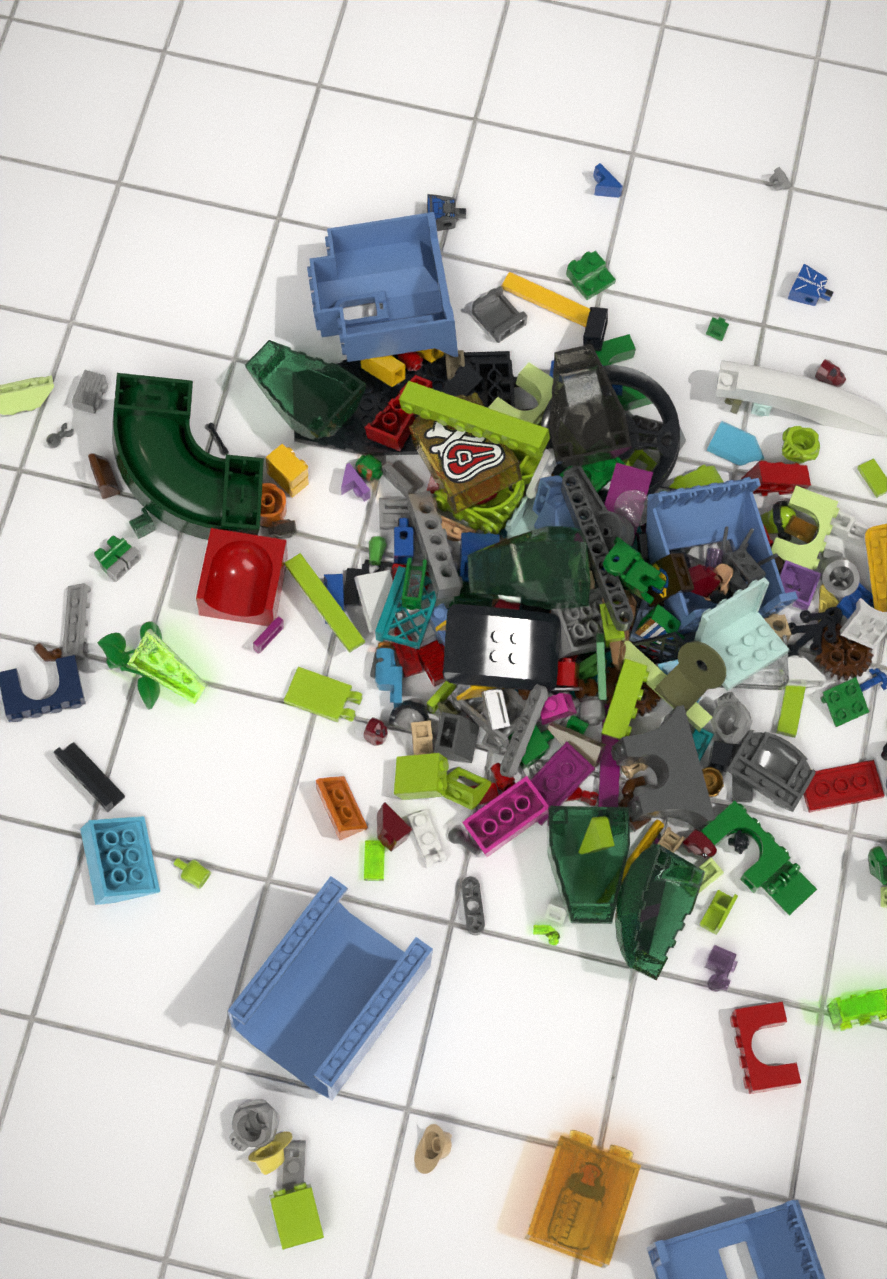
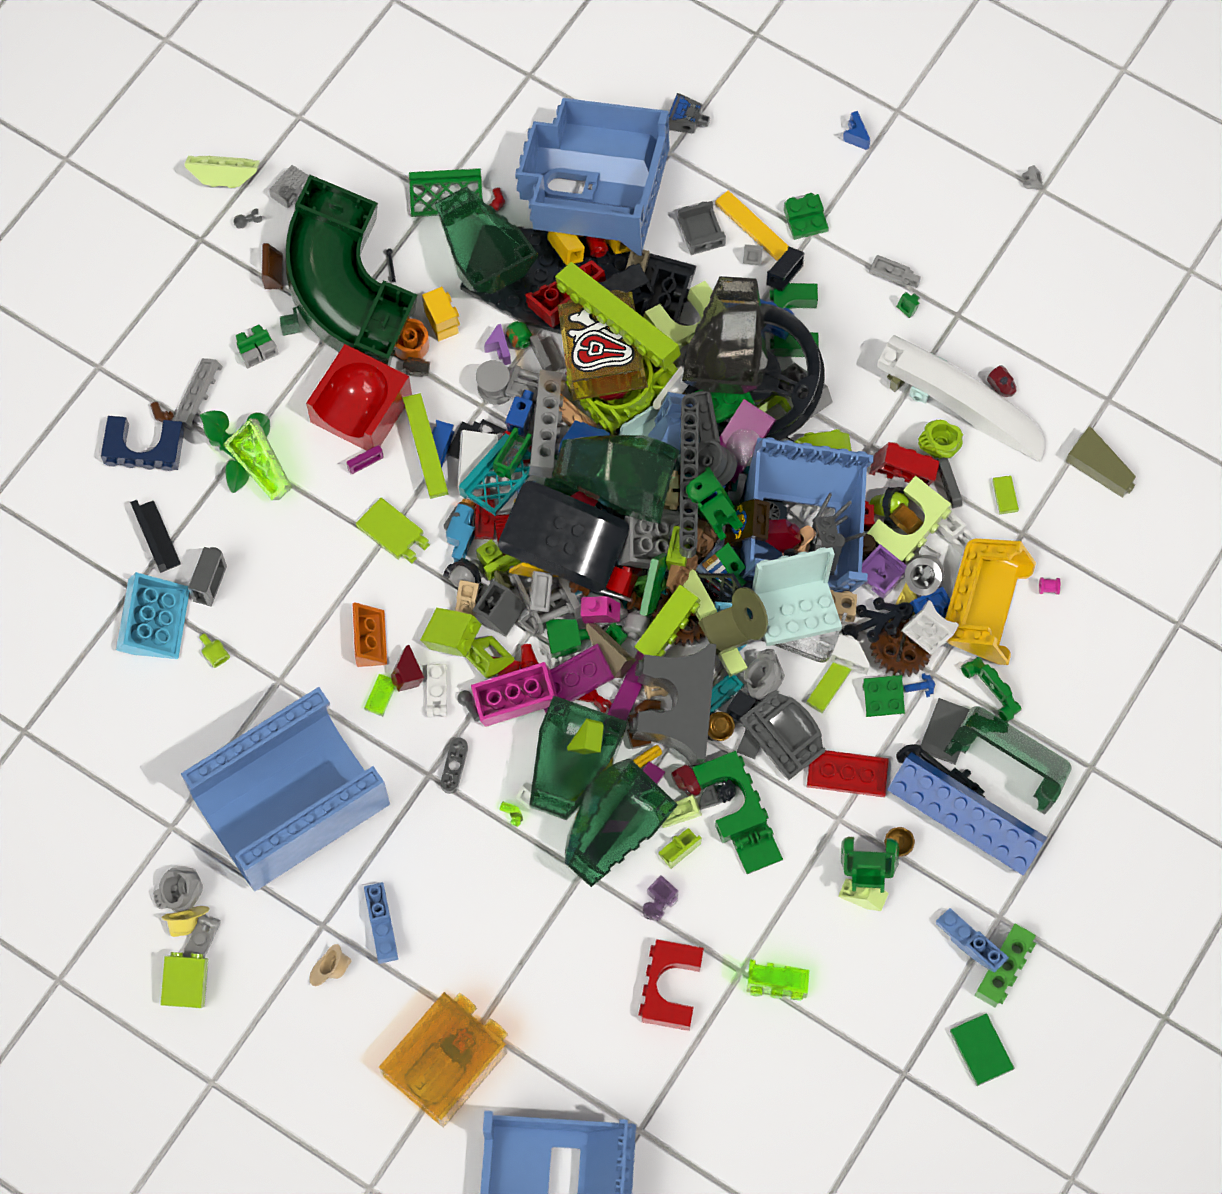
camera: 25 degrees right, 0 degrees up
dark red rock [363,717,388,746] -> none
bright green cone [368,536,387,566] -> none
light grey piece [500,684,548,778] -> none
tan piece [651,827,685,866] -> none
clear purple piece [705,548,724,569] -> none
medium azure tile [707,421,764,466] -> none
blue torso [788,264,834,306] -> none
none -> dark grey window [188,547,227,607]
none -> medium blue slope [364,882,399,964]
none -> green fence [409,168,483,217]
none -> light grey hat [476,360,511,405]
none -> lime brick [476,539,503,567]
none -> red arm [488,188,505,213]
none -> dark grey tile [700,784,720,810]
none -> light grey tile [743,244,763,266]
none -> light grey hinge [869,255,921,288]
none -> dark grey beam [937,457,963,509]

